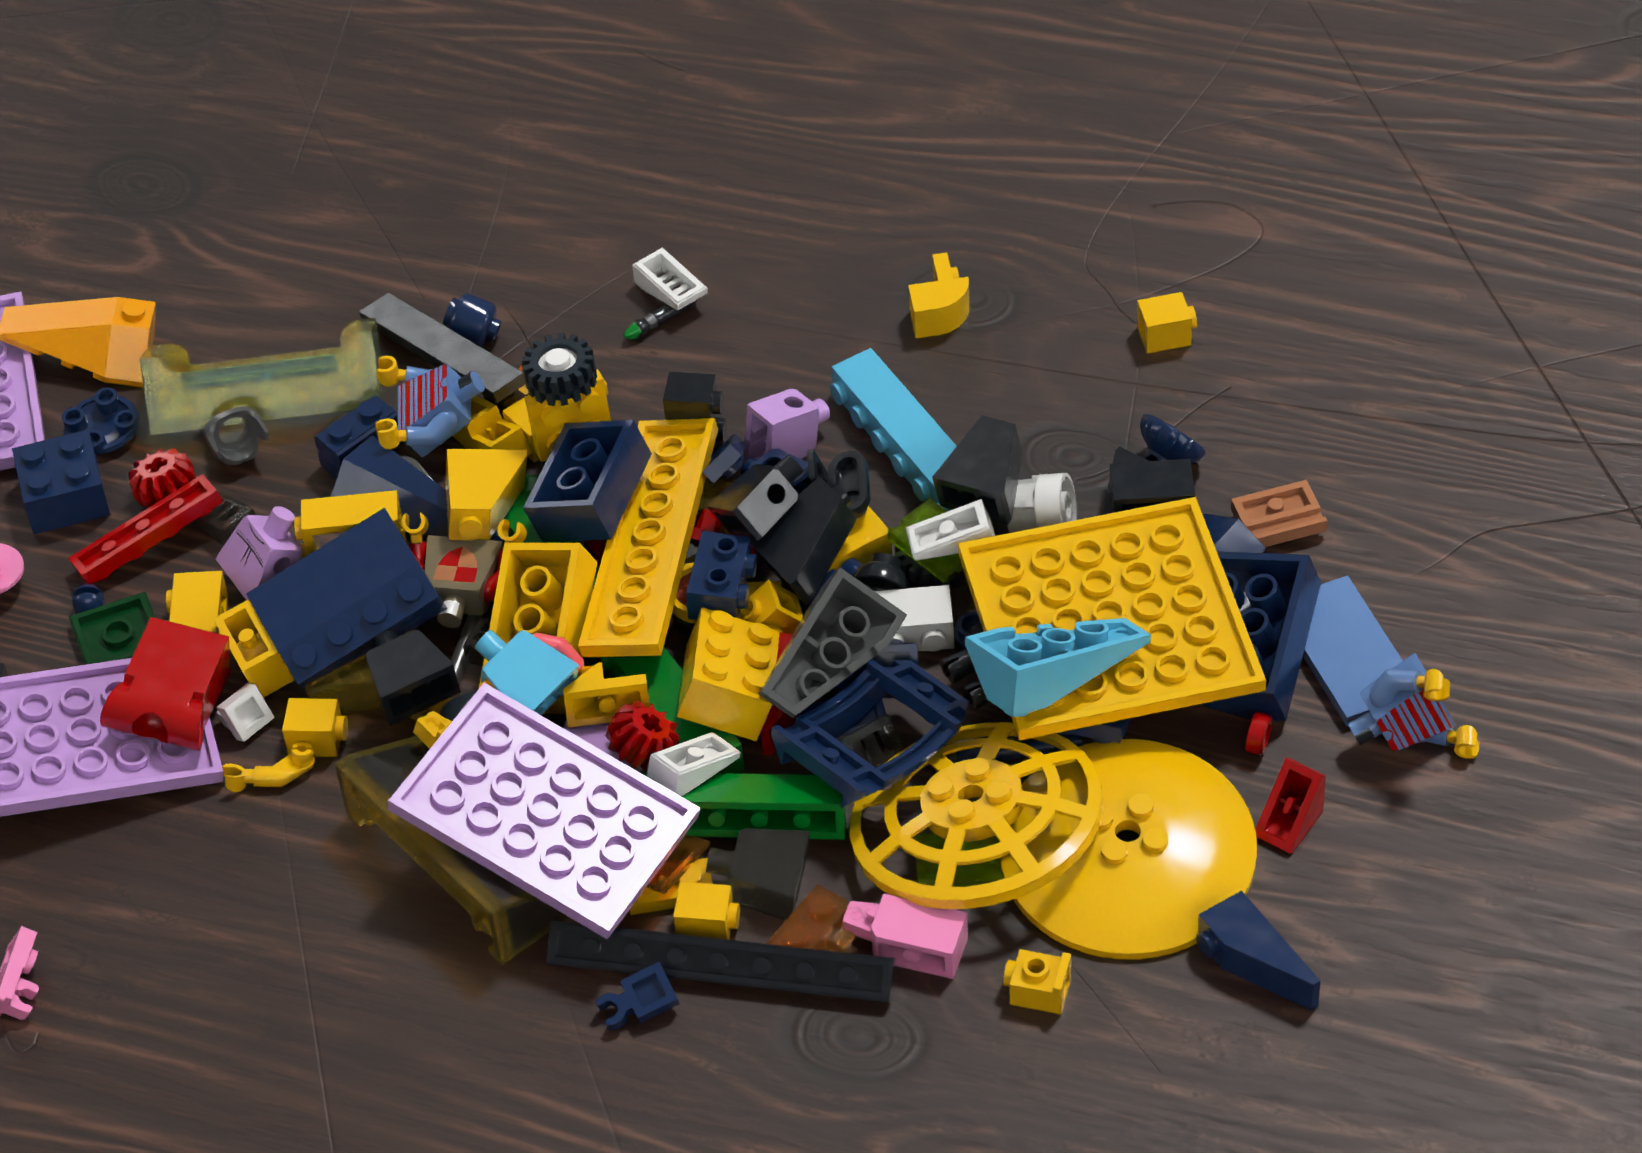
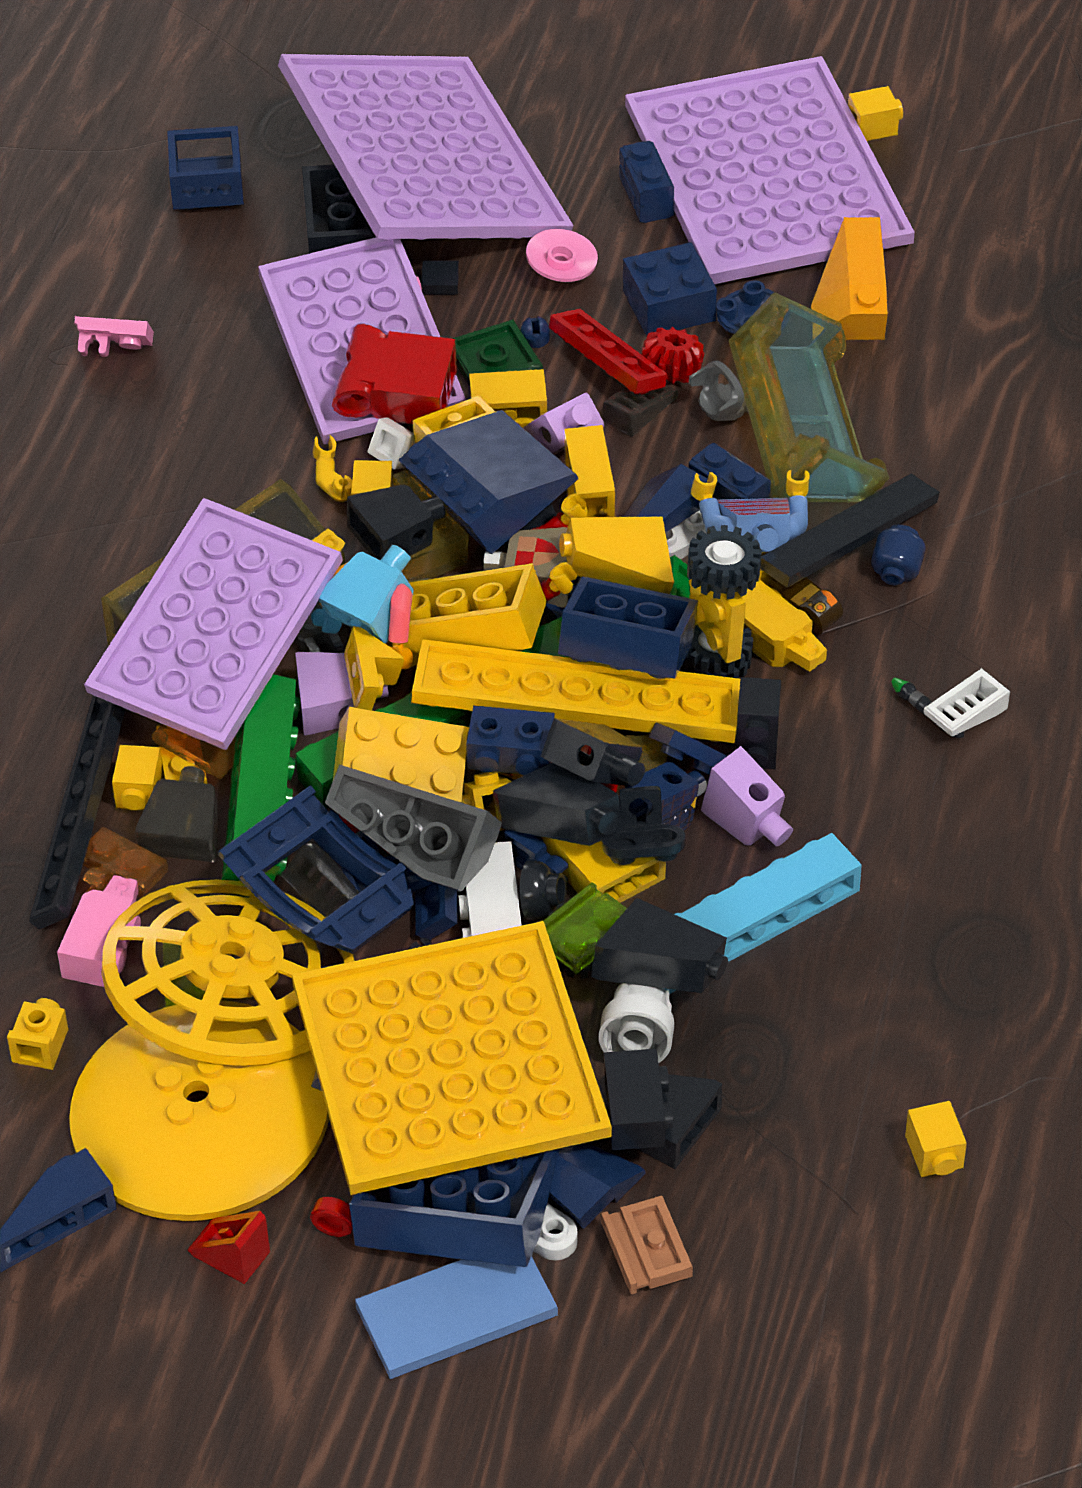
camera: 85 degrees right, 0 degrees up
dark blue plate [595,962,680,1030] -> none
red gear [605,700,680,772] -> none
white slope [647,732,741,796] -> none
white slope [905,499,995,561] -> none
yellow brick [908,252,970,338] -> none
medium azure wedge [965,618,1151,717] -> none
dark blue hair [1140,414,1206,465] -> none
torso [1348,653,1479,759] -> none

